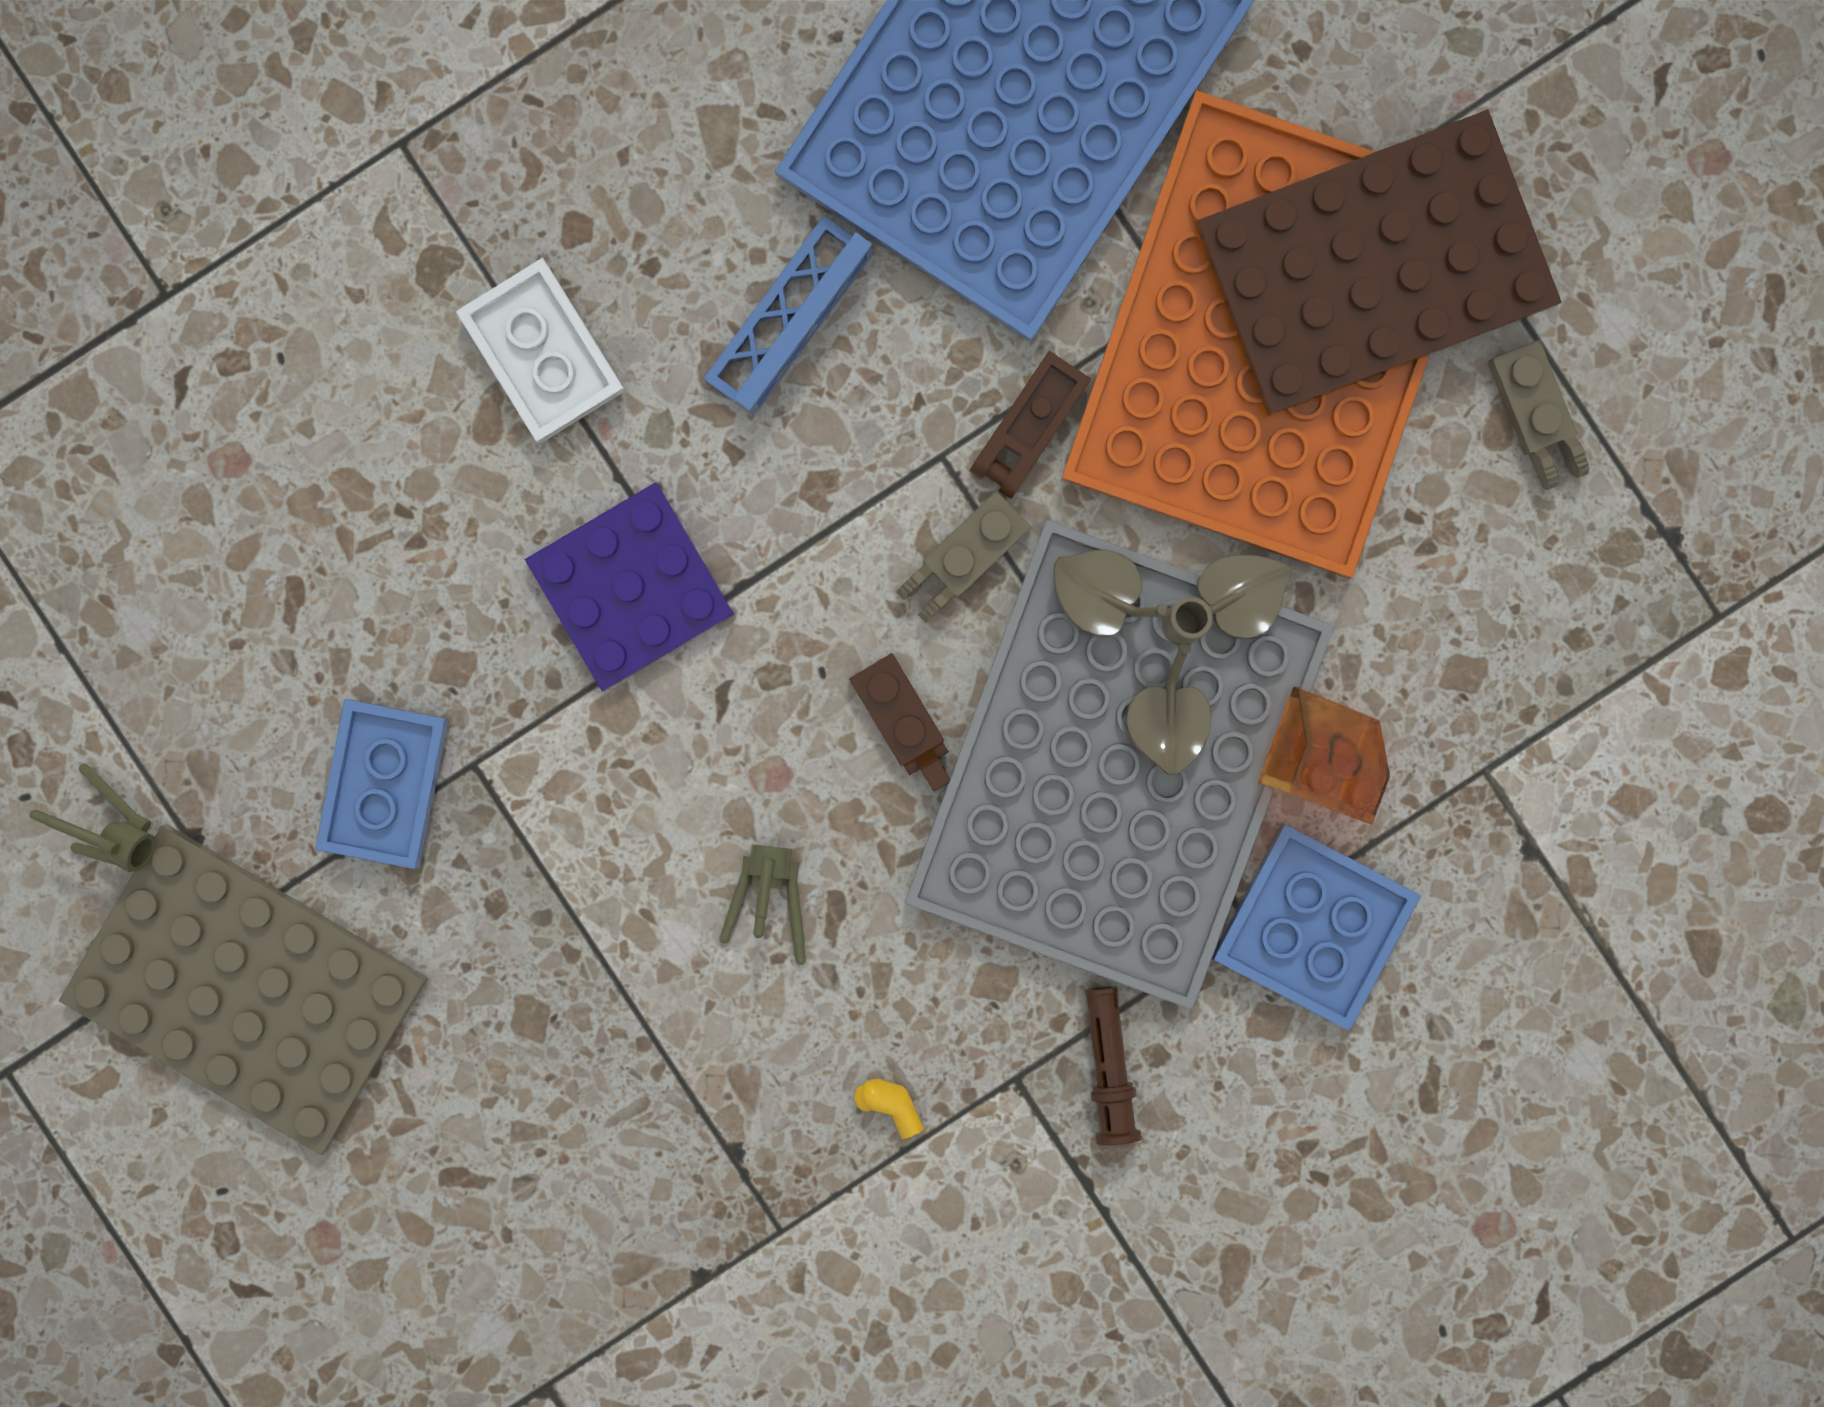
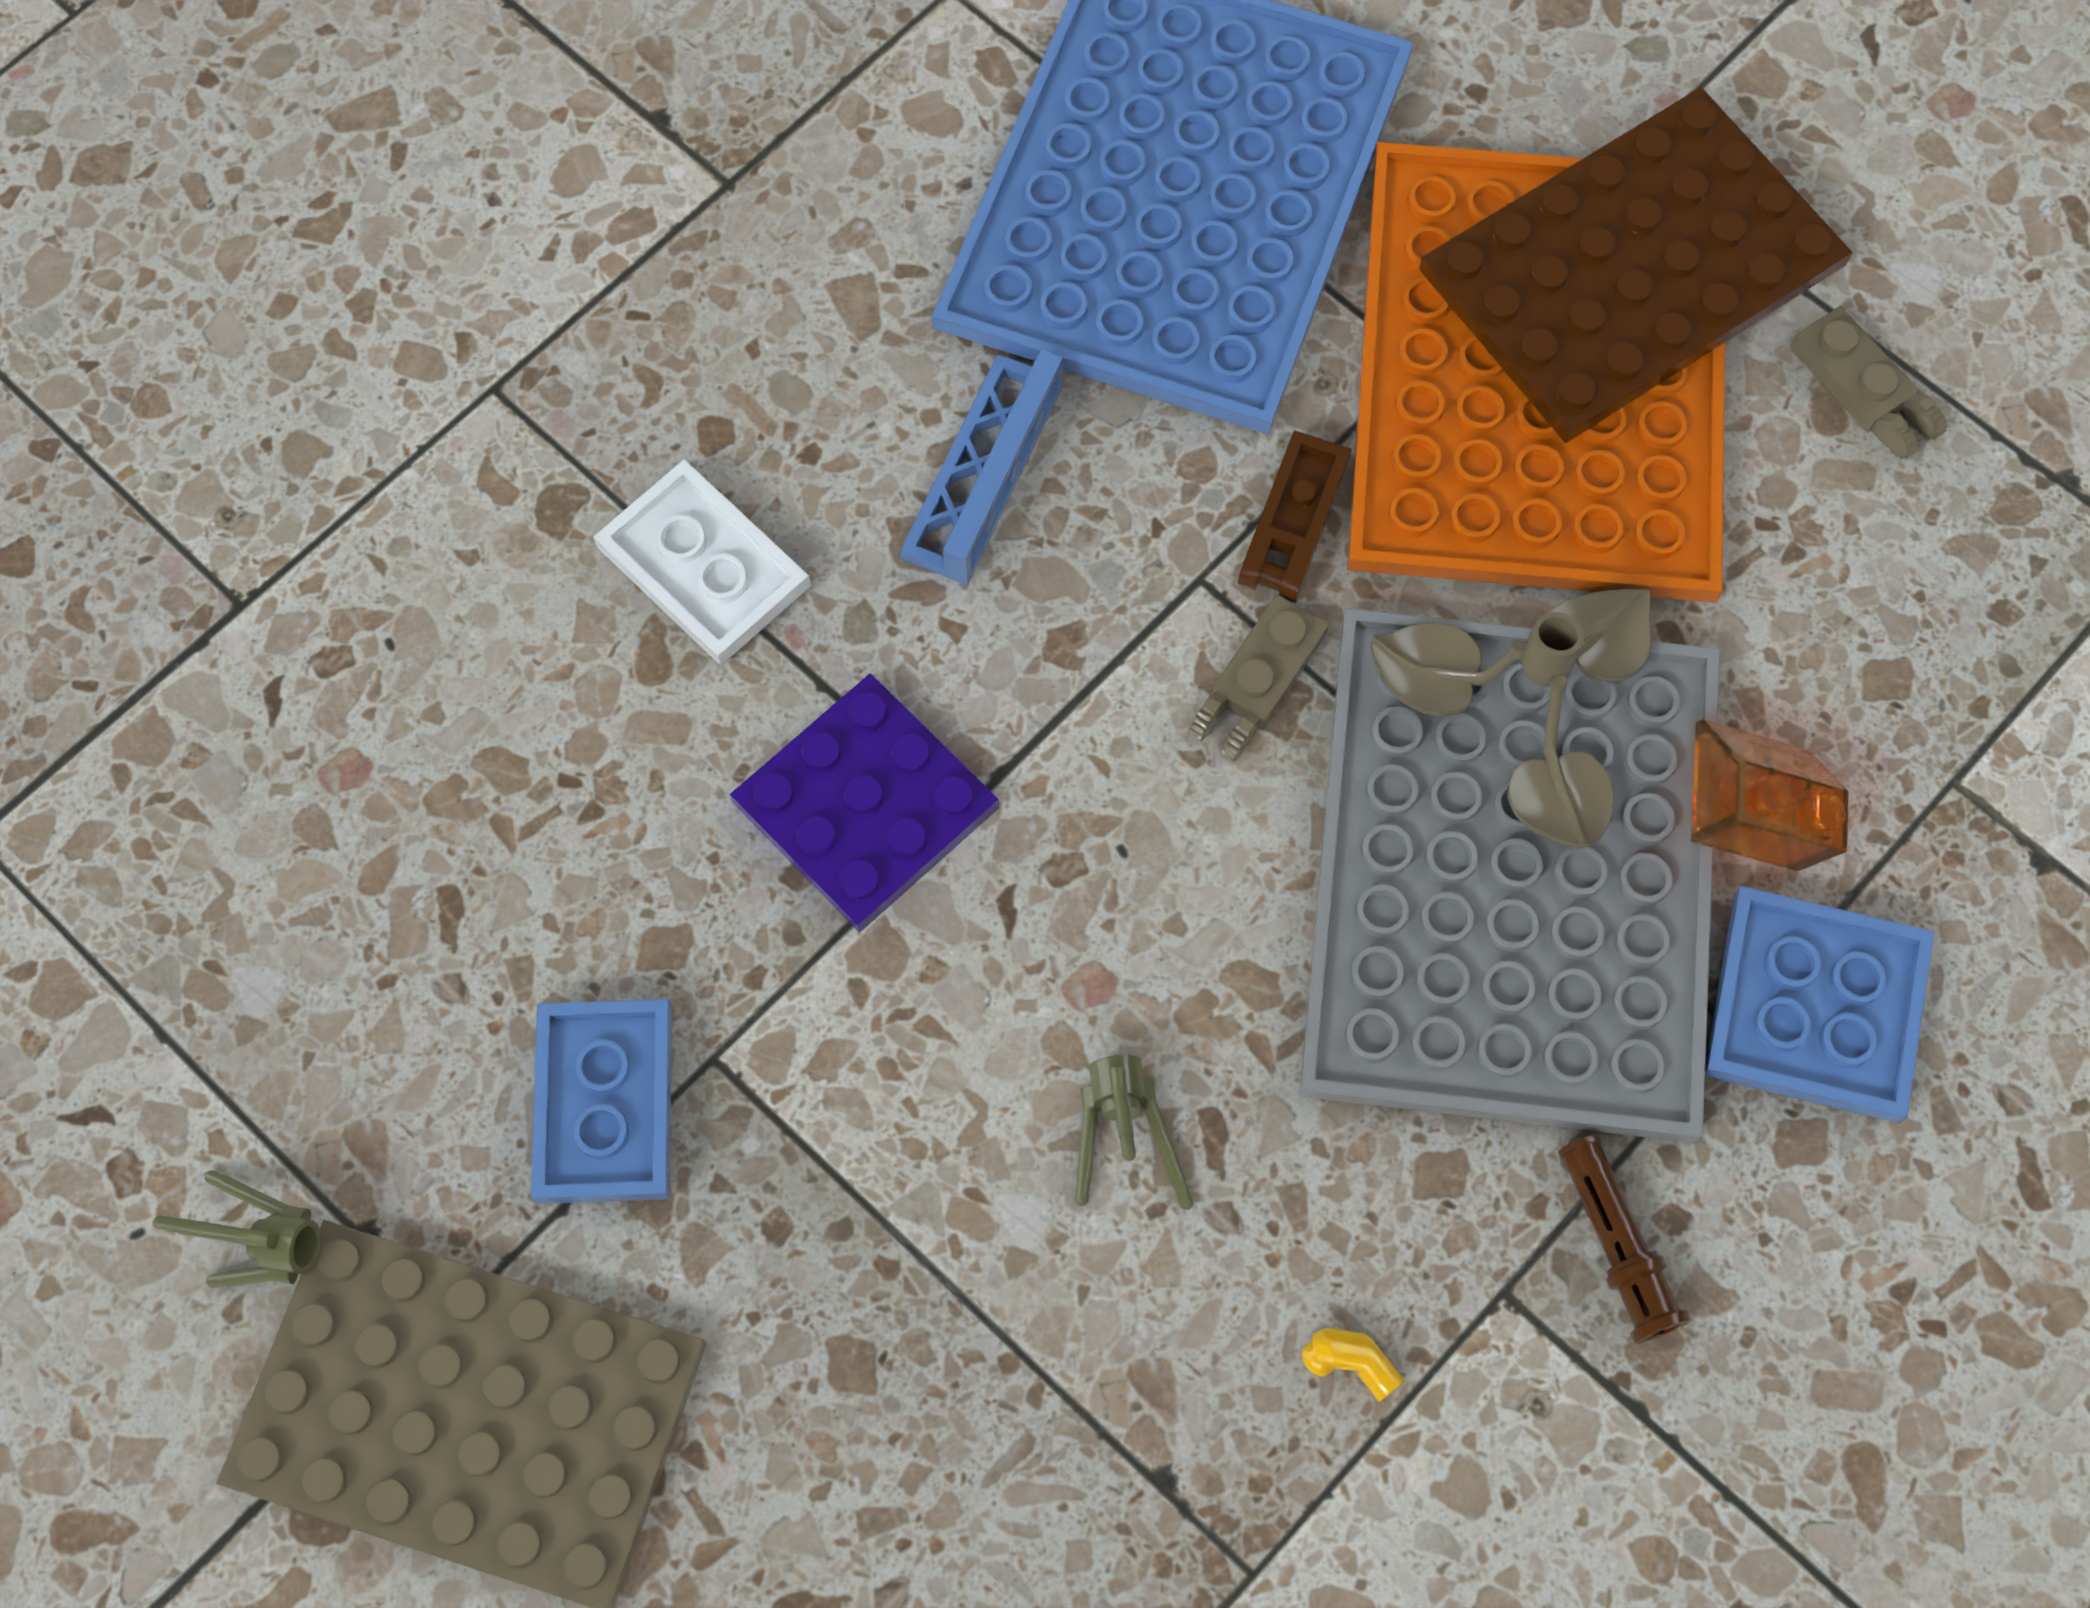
camera: 10 degrees left, 20 degrees down
reddish brown hinge [849,653,950,791] -> none

